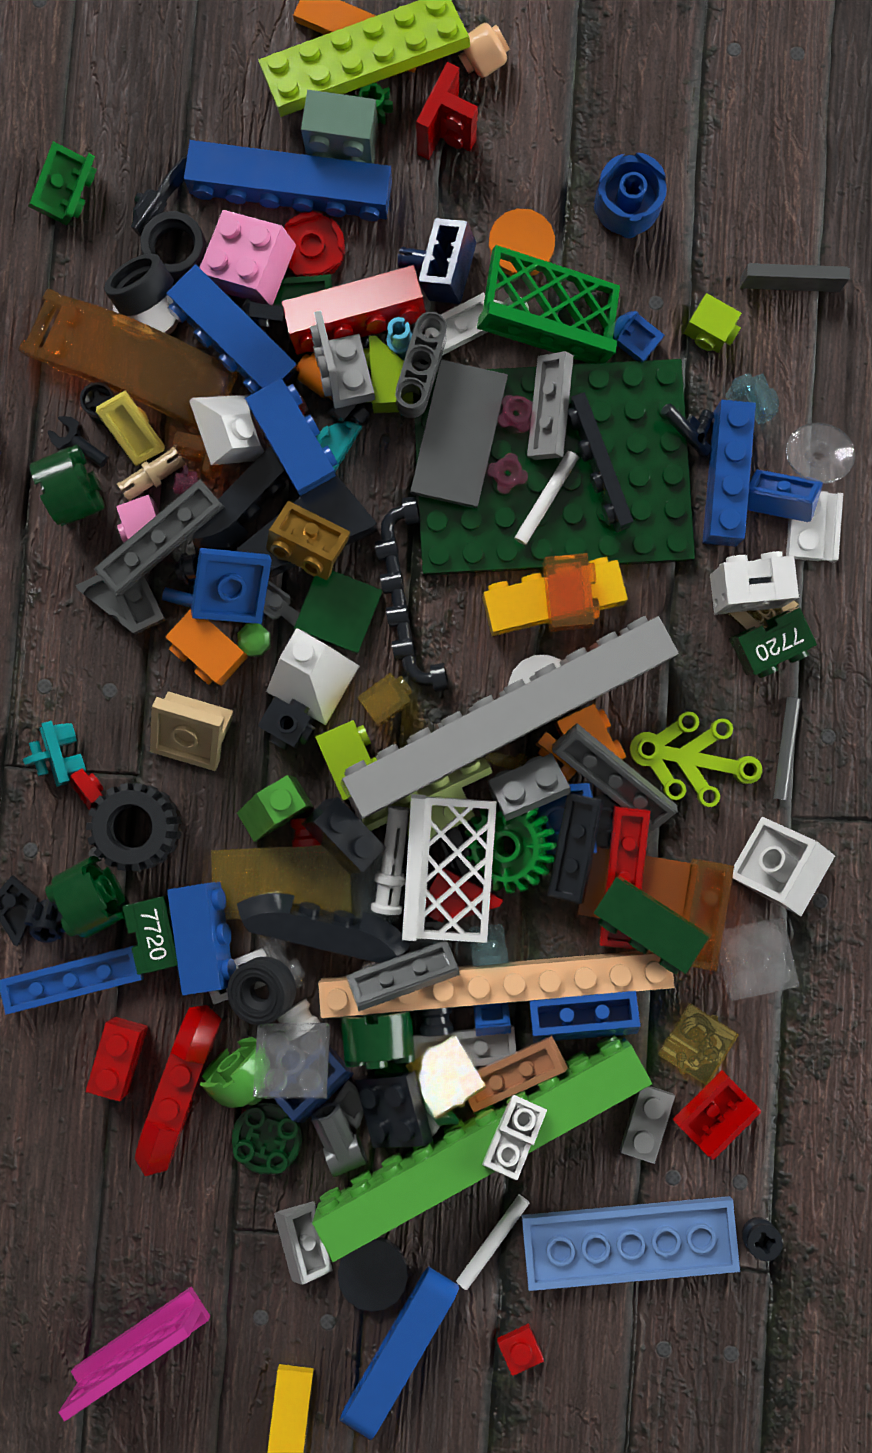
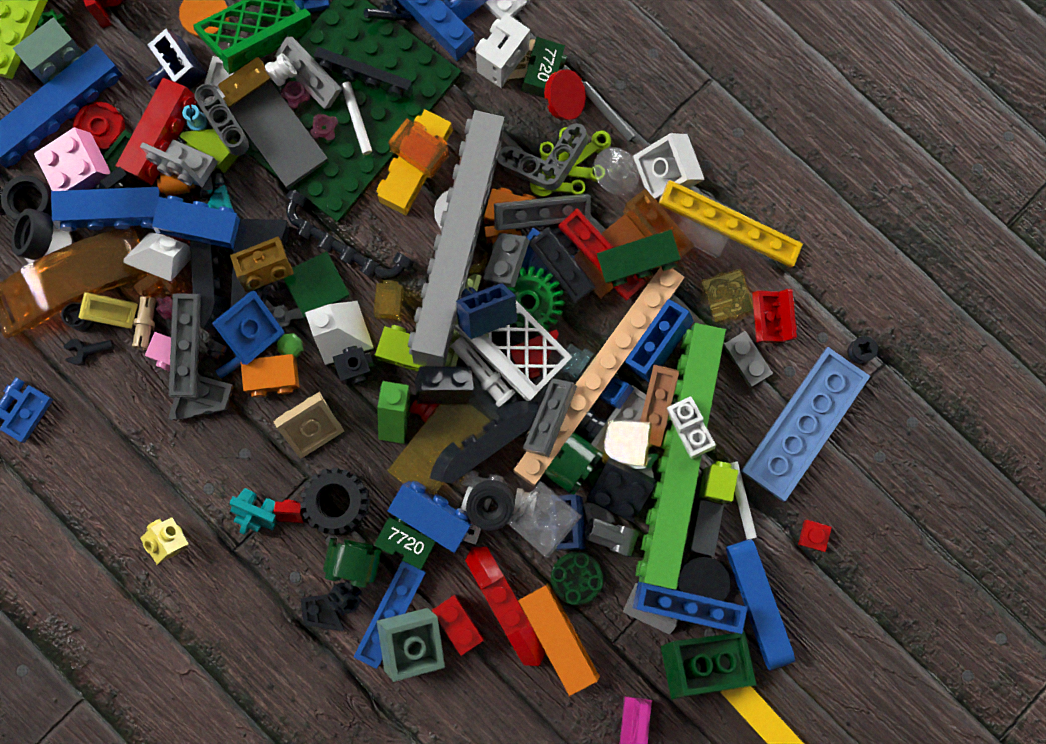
camera: 55 degrees left, 5 degrees down
dark green brick [30,445,105,527] -> none
bright green cylinder [200,1037,272,1108] -> none
none -> pearl gold bracket [218,57,271,107]
none -> white wheel [265,54,297,86]
none -> sand green brick [377,608,445,682]
none -> dark blue brick [456,283,517,340]
none -> dark grey beam [497,123,589,191]
none -> orange brick [518,583,600,696]
none -> red tile [544,69,586,120]
none -> clear dish [594,147,639,195]
none -> blue brick [633,582,747,634]
none -> yellow tile [658,180,803,267]
none -> dark green slope [661,632,756,700]
none -> dark grey slope [688,499,724,556]
none -> lime brick [698,461,738,504]

